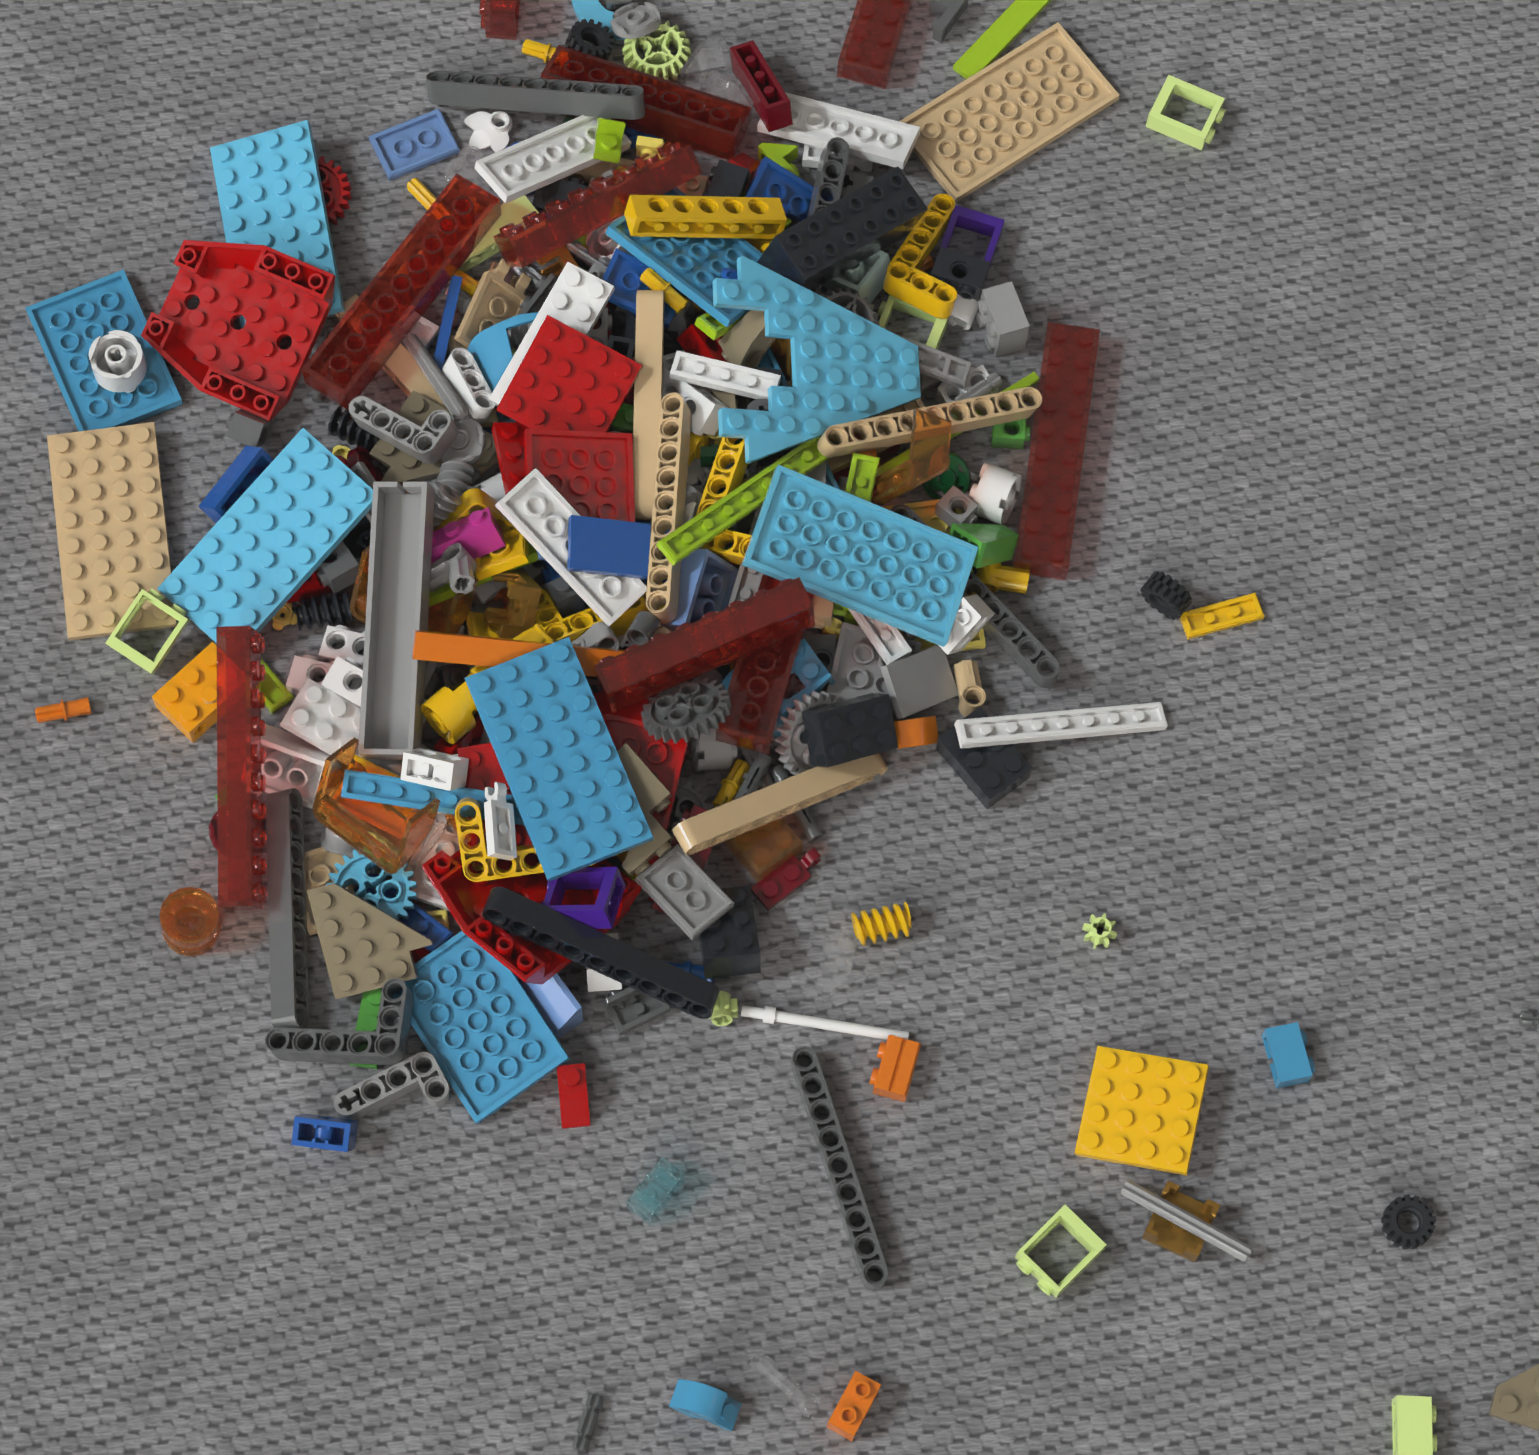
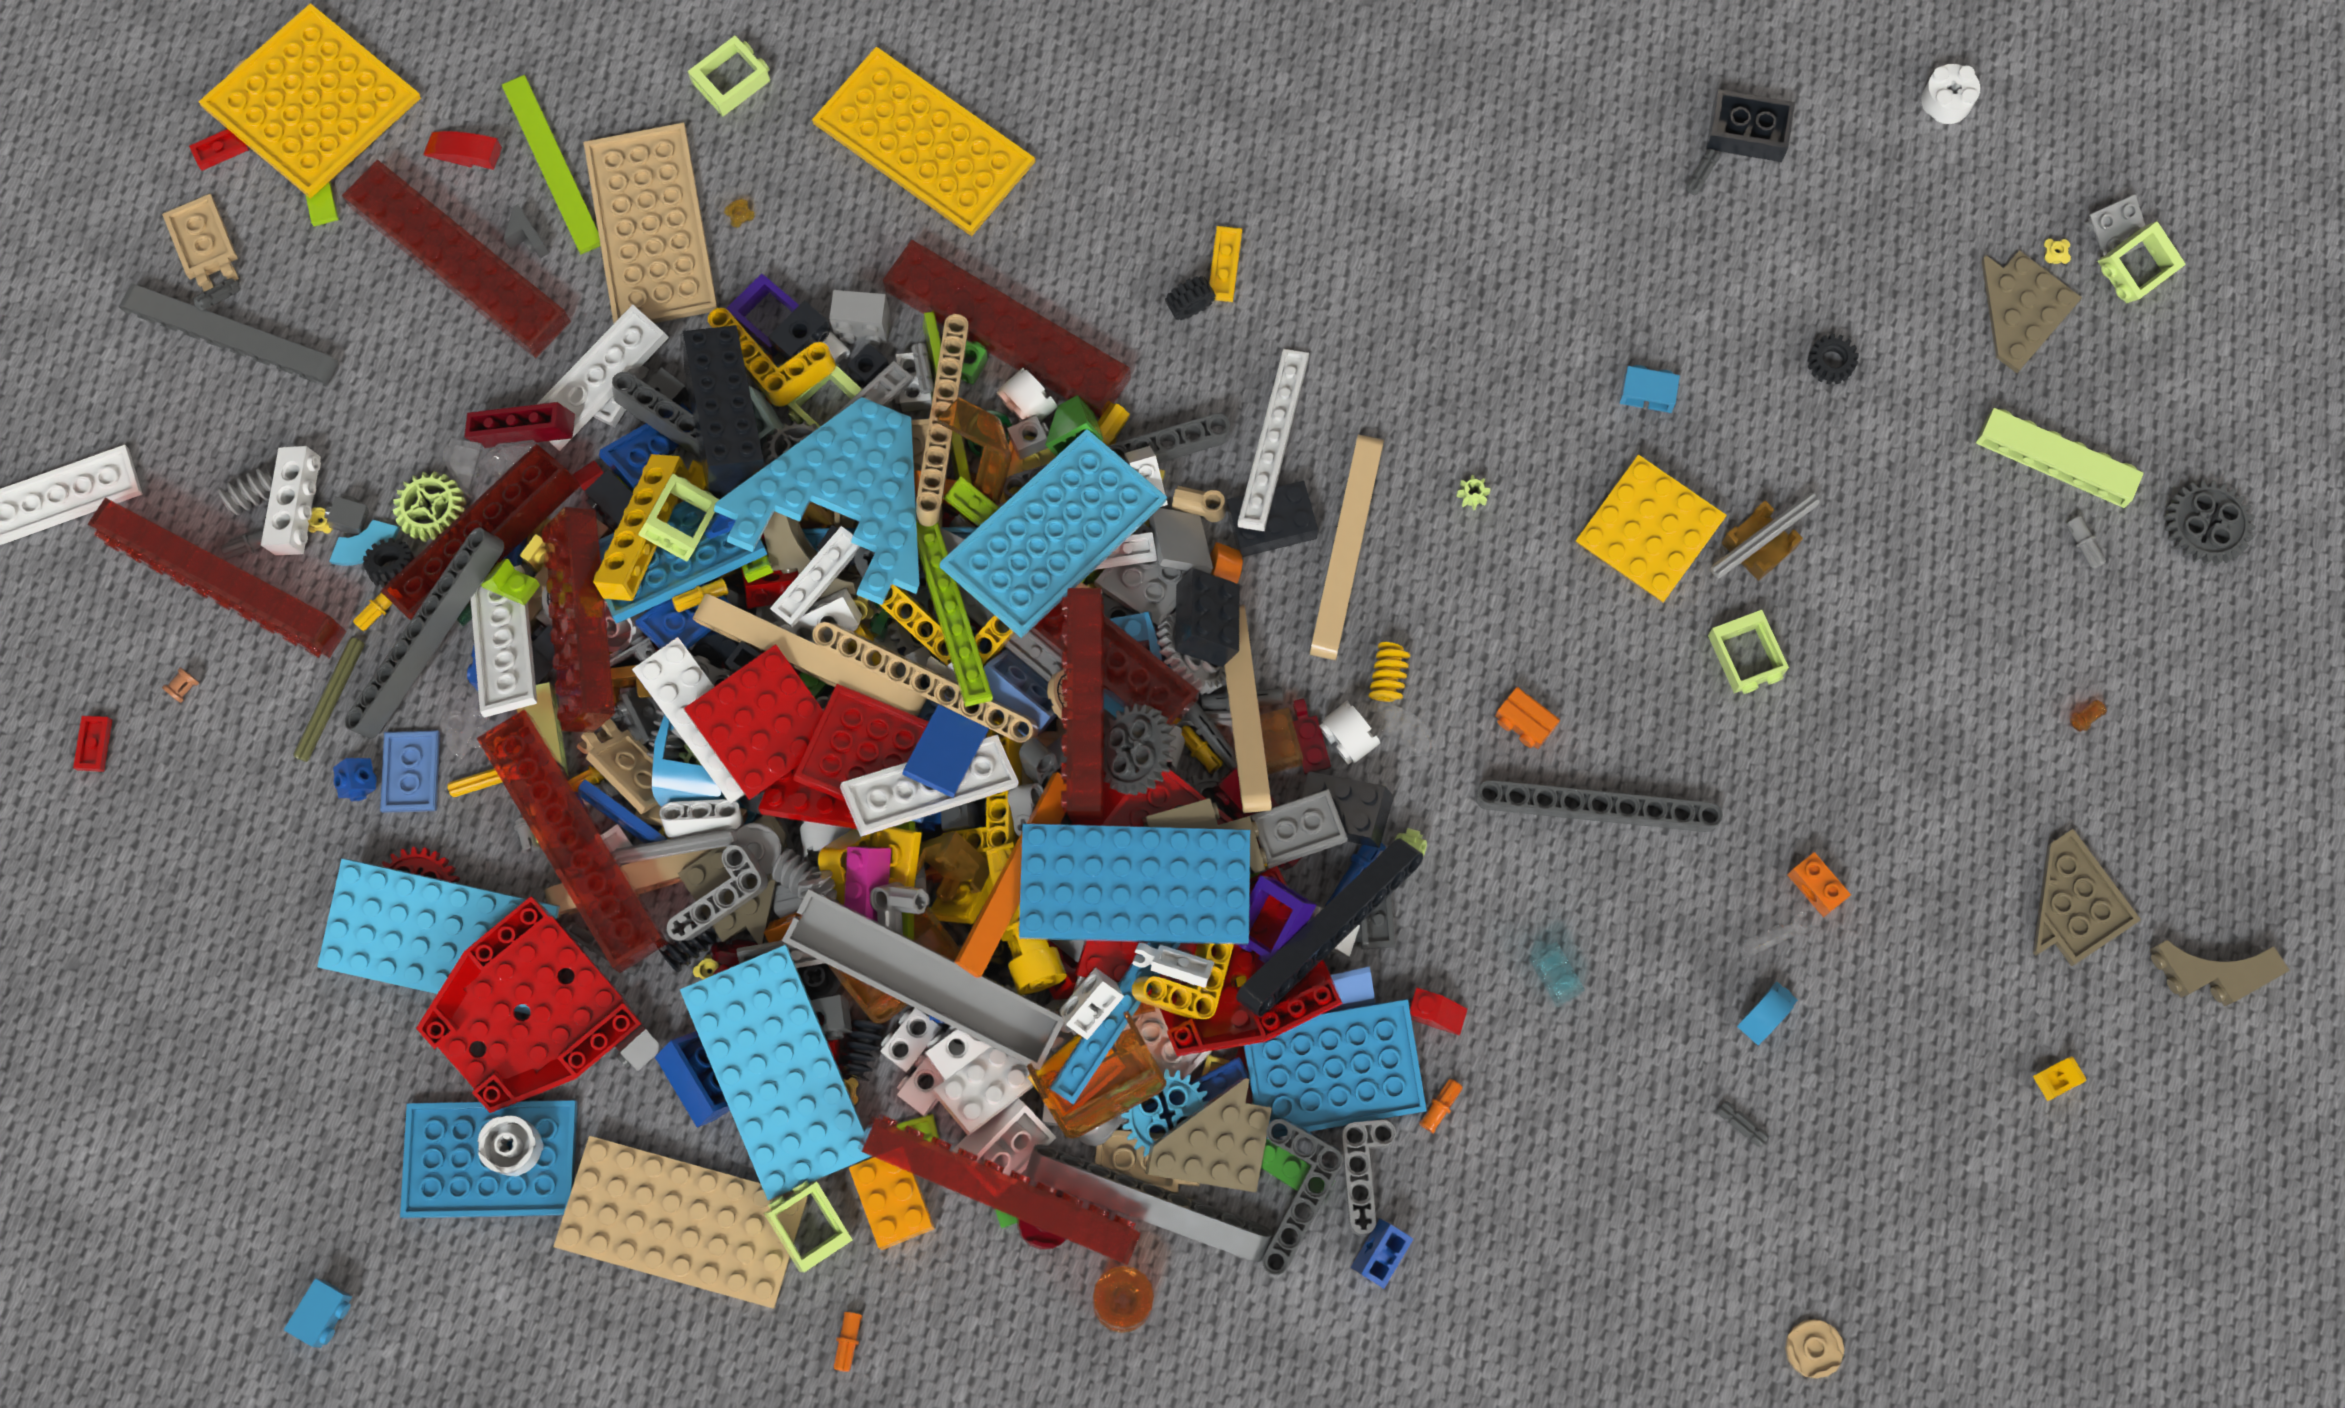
camera: 60 degrees left, 5 degrees up
white plate [464,111,513,153] -> none
light grey tile [611,2,662,39] -> none
white bar [741,1005,909,1040] -> none
lime slope [758,143,800,177] -> none
none -> olive axle [293,637,364,762]
none -> blue brick [333,758,377,801]
none -> yellowish green window [638,473,719,562]
none -> clear yellow plate [724,199,755,228]
none -> yellow plate [812,46,1035,237]
none -> black brick [847,343,889,387]
none -> tan beam [1310,434,1384,661]
none -> white brick [1319,701,1380,765]
none -> orange axle [1419,1079,1463,1134]

